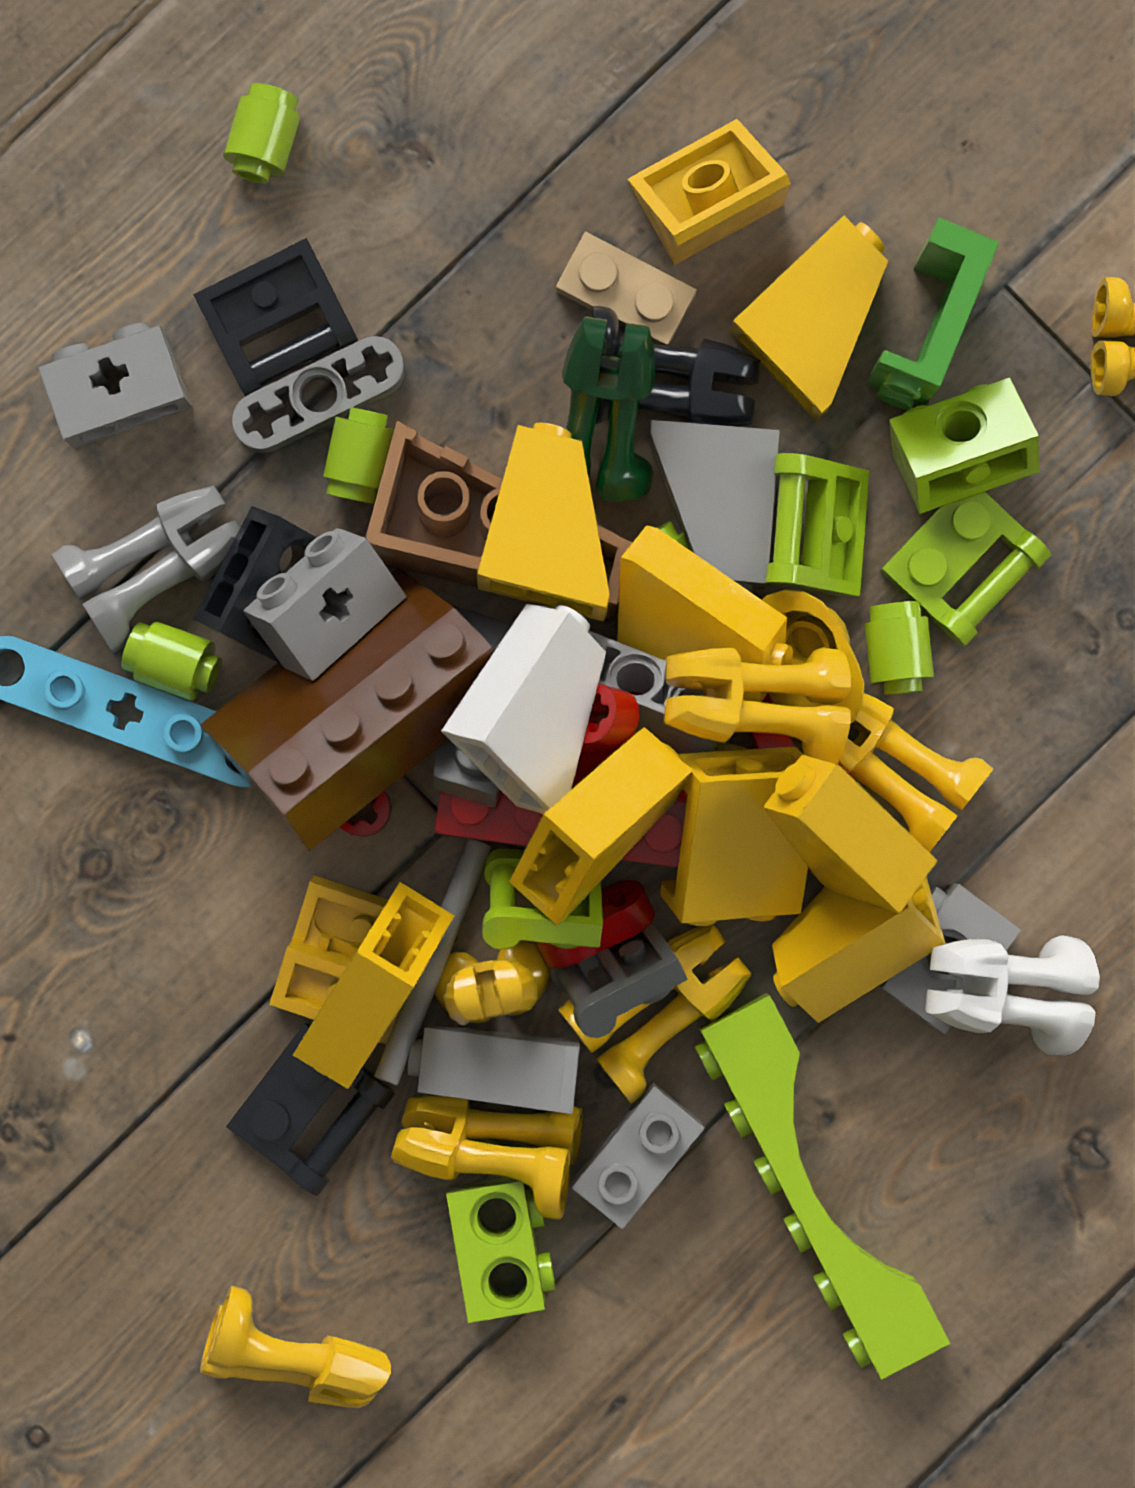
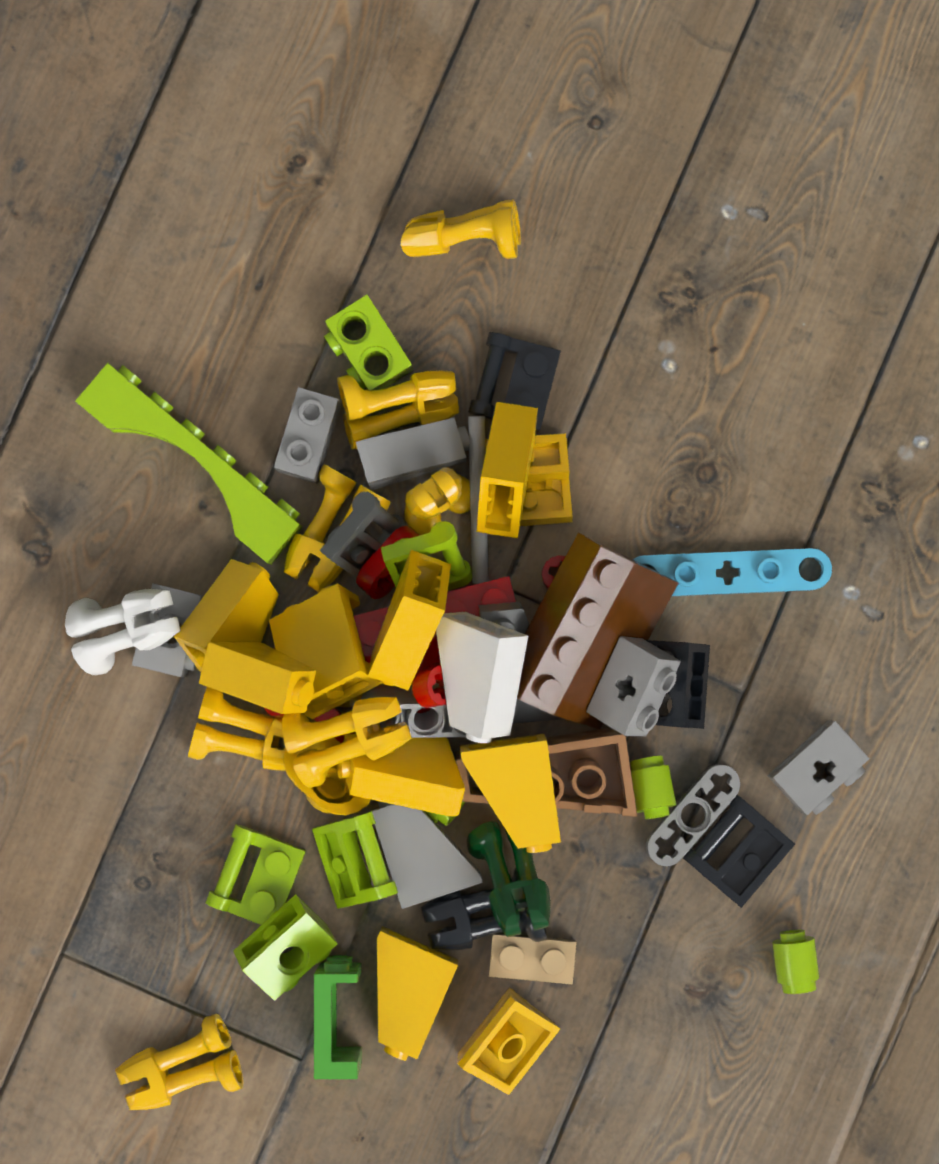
camera: 155 degrees right, 0 degrees up
light grey piece [51,485,240,654] -> none
lime brick [121,621,222,701] -> none
lime brick [864,601,934,696] -> none

